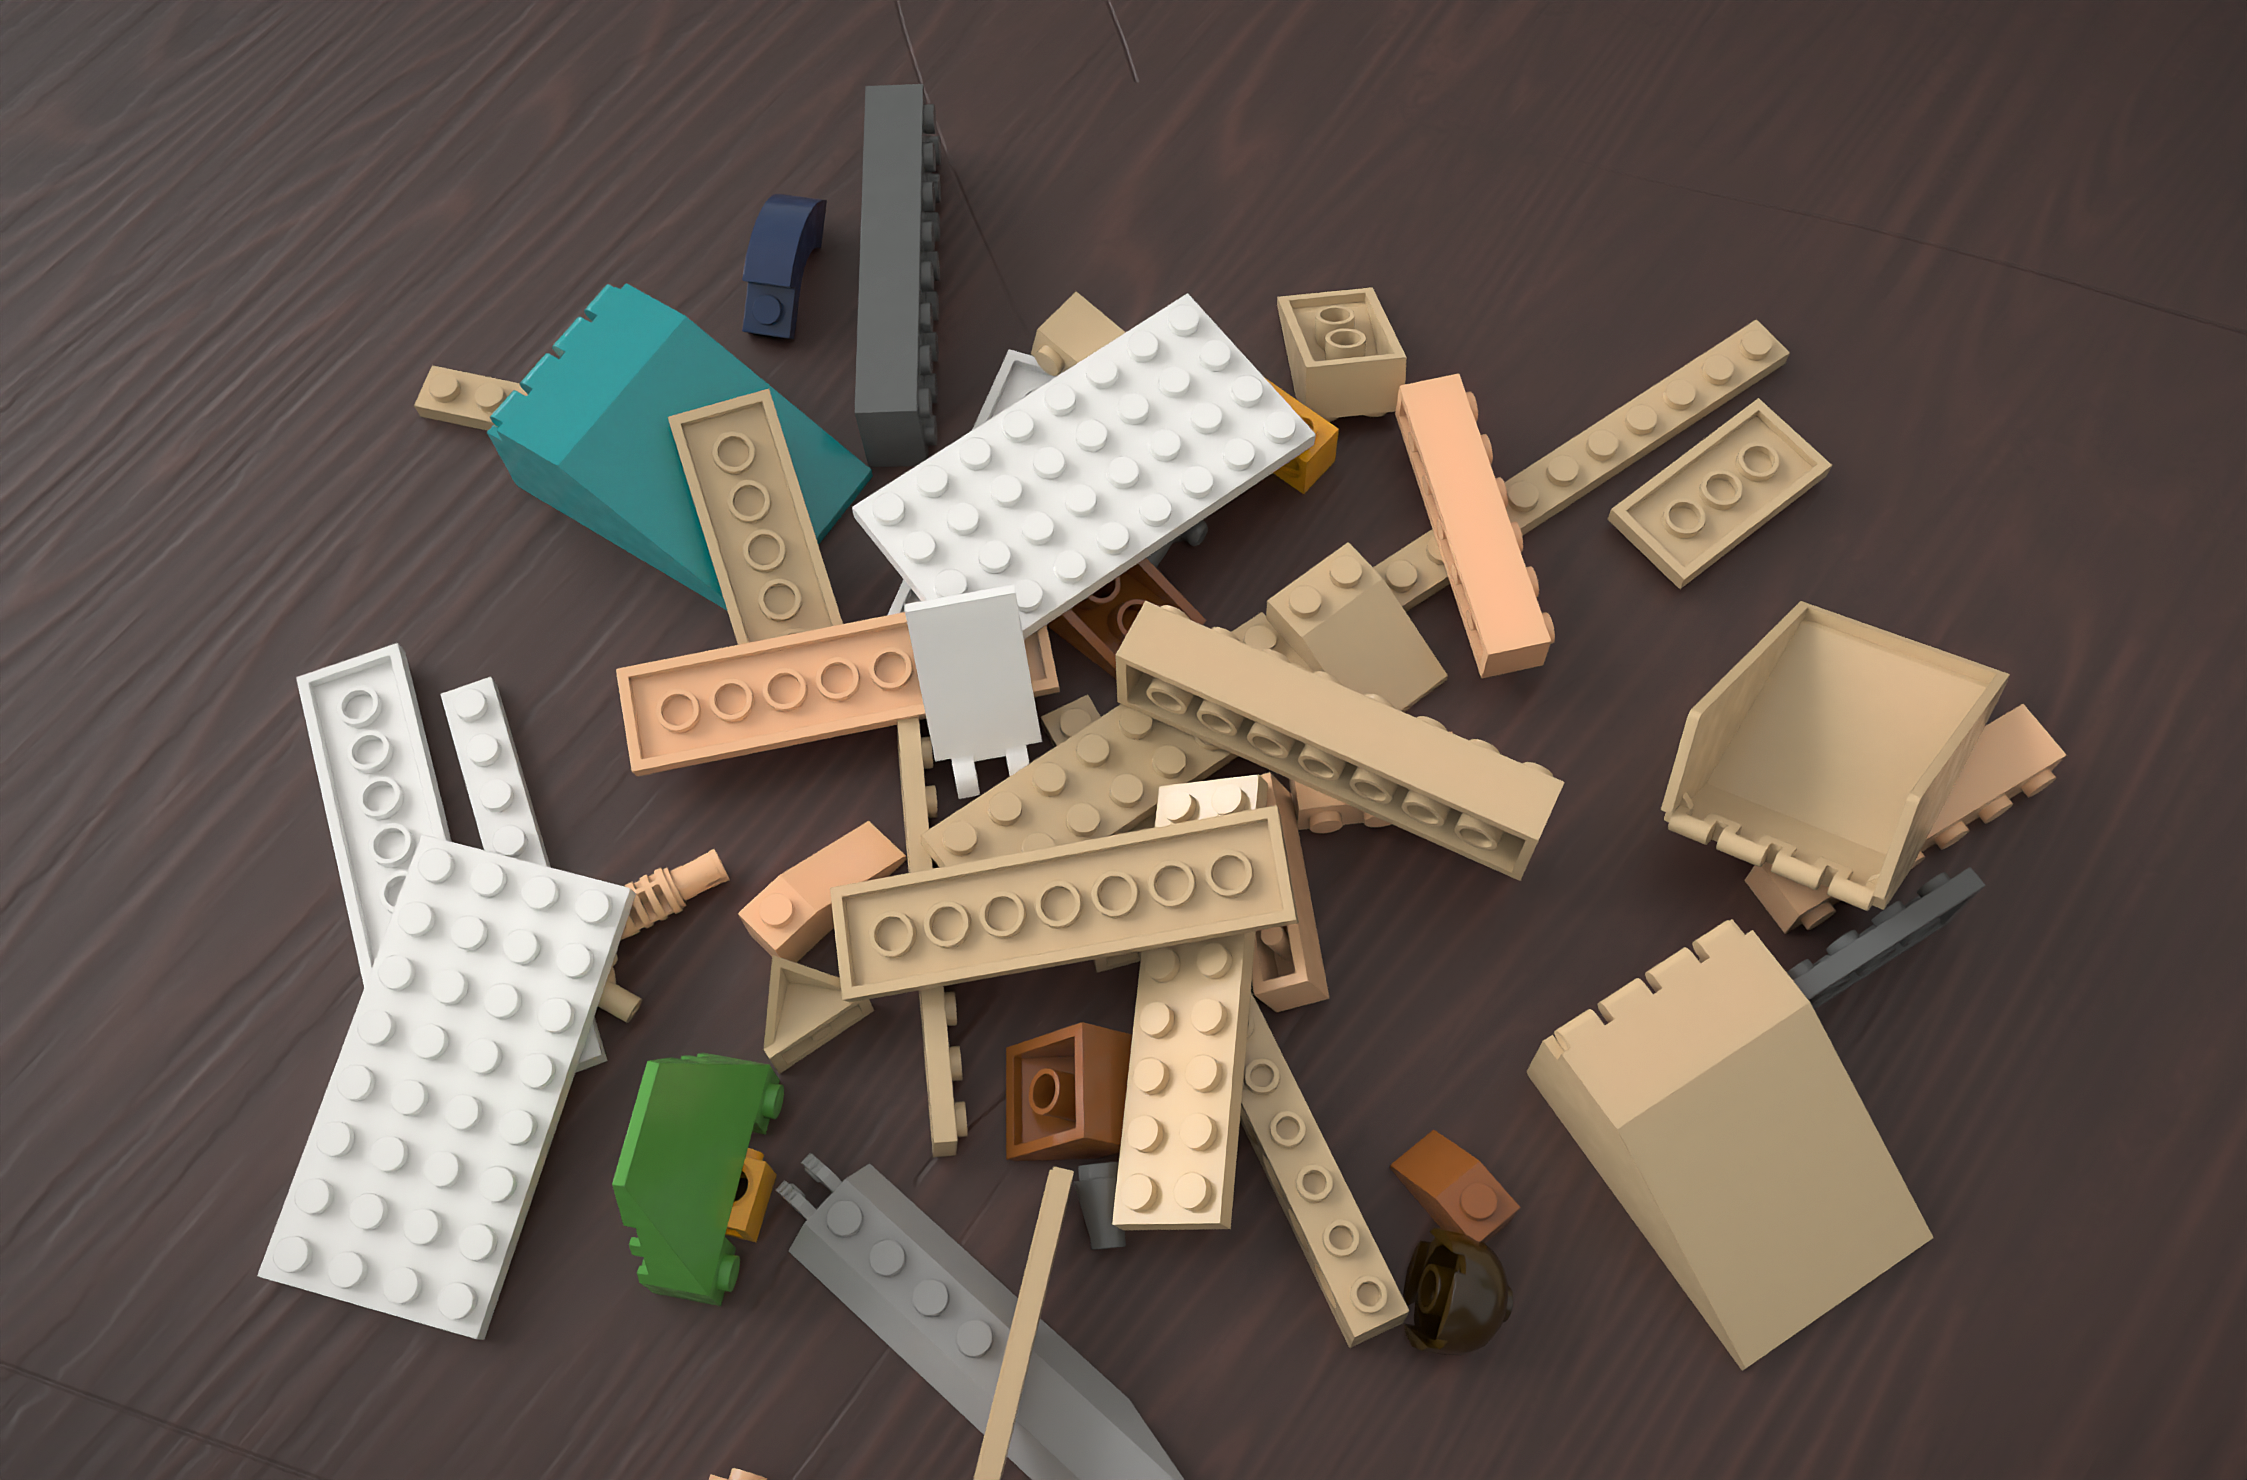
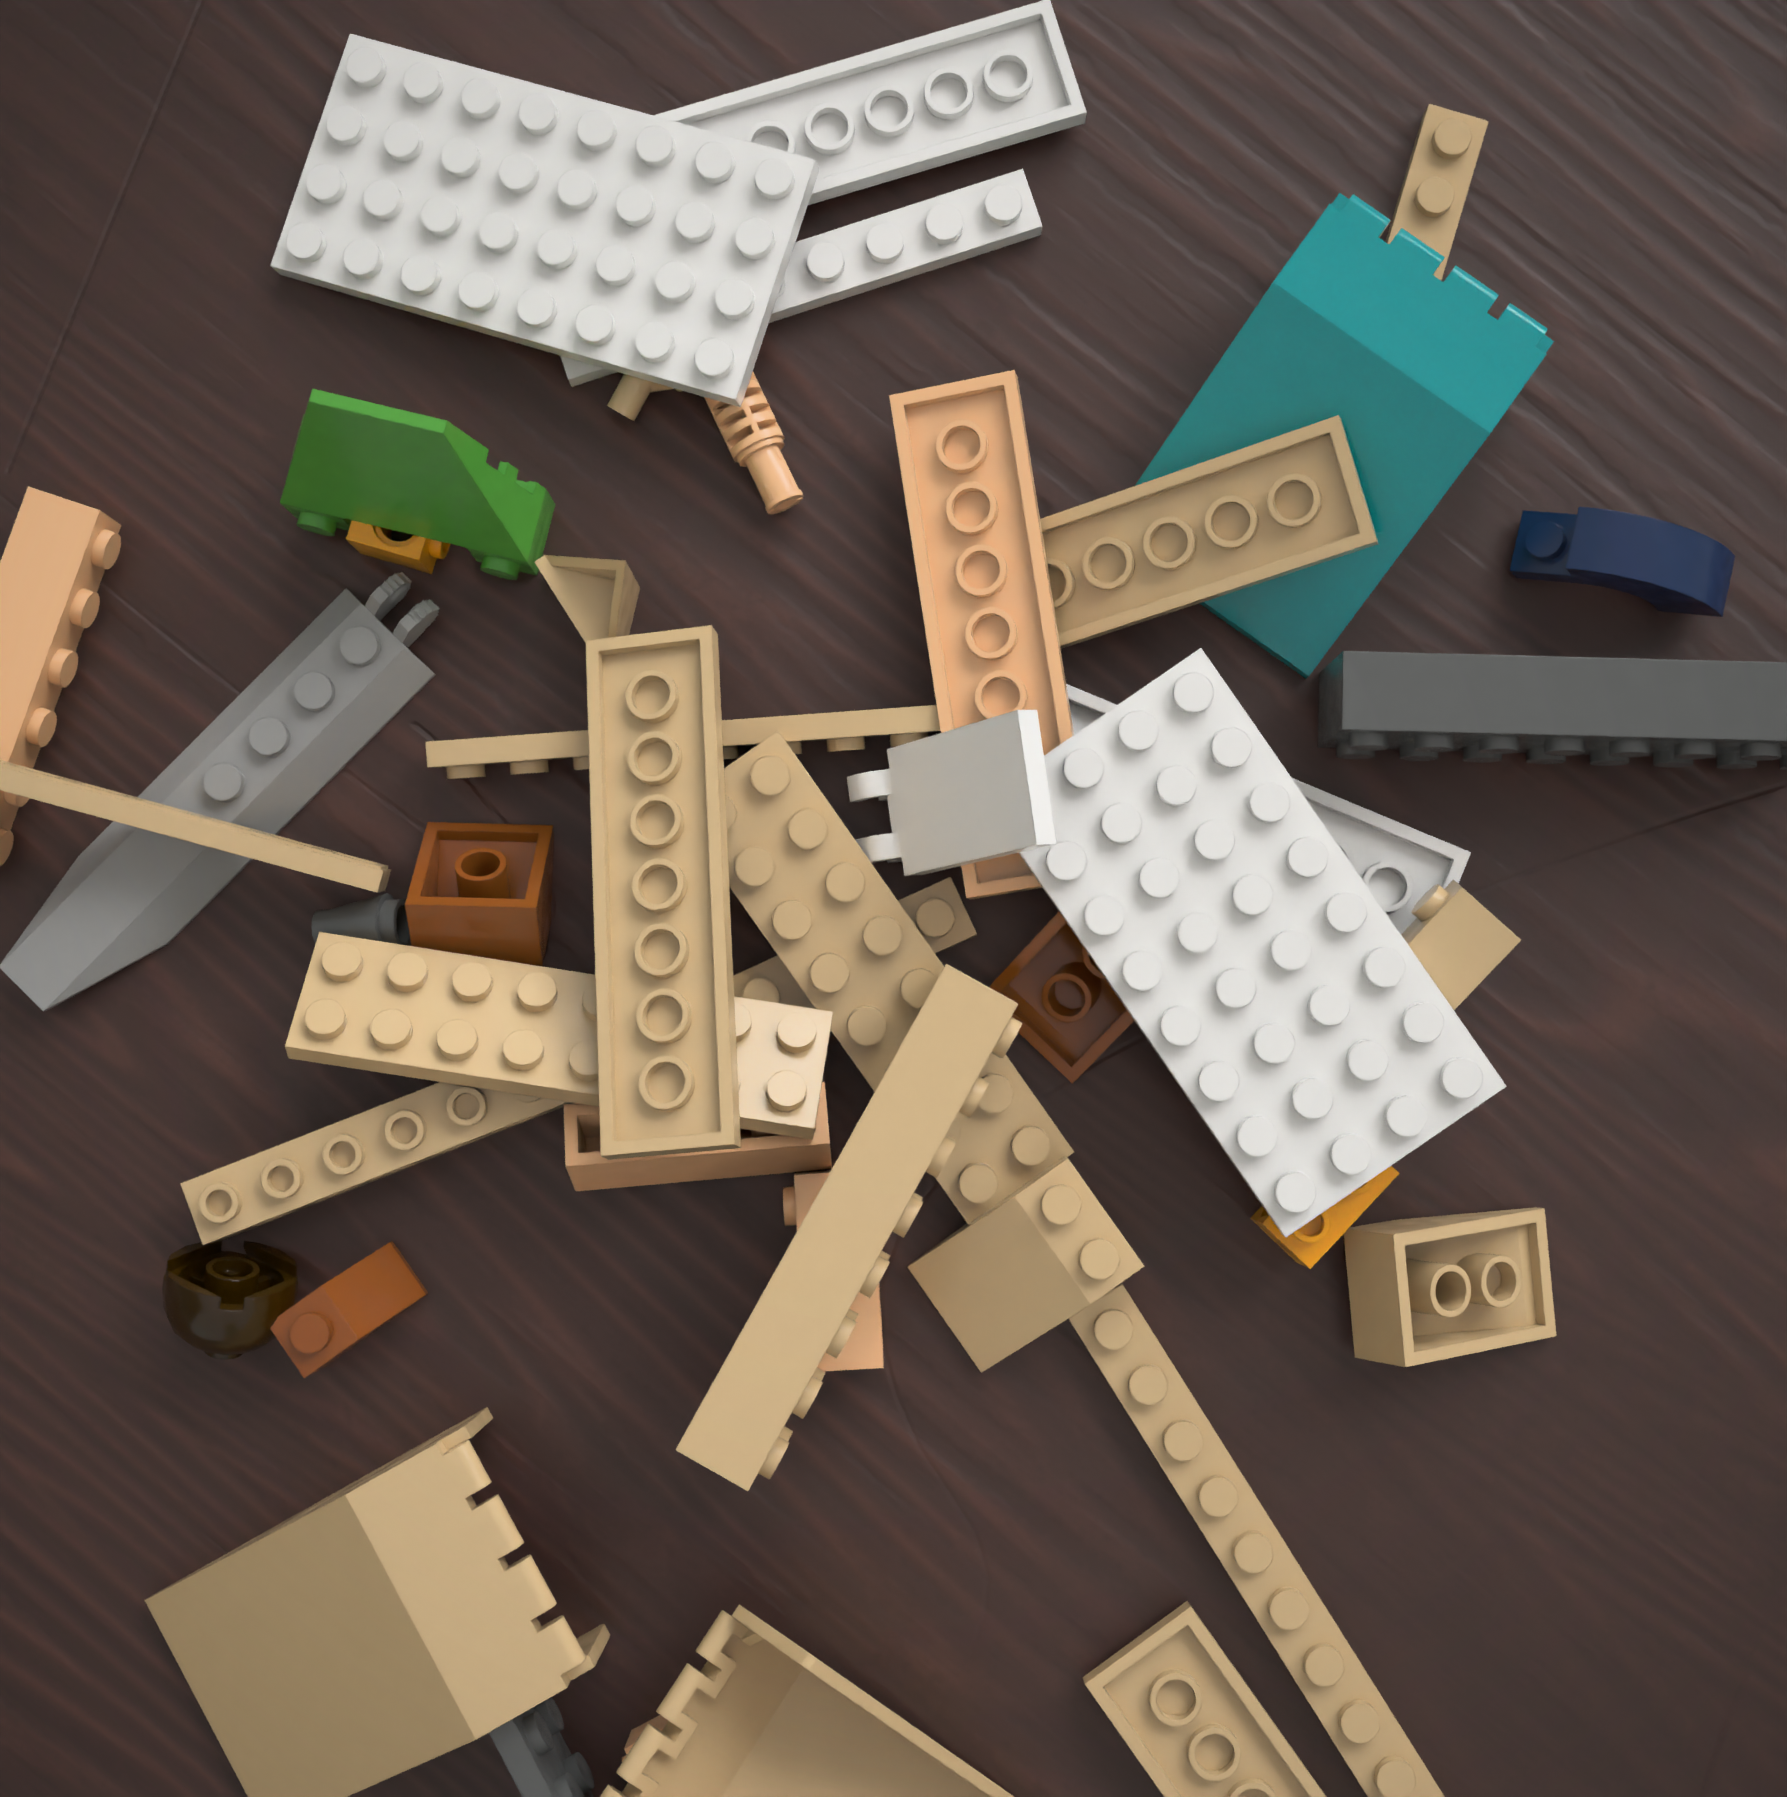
camera: 90 degrees right, 20 degrees up
light nougat slope [738,821,907,963] -> none
light nougat brick [1395,373,1555,679] -> none

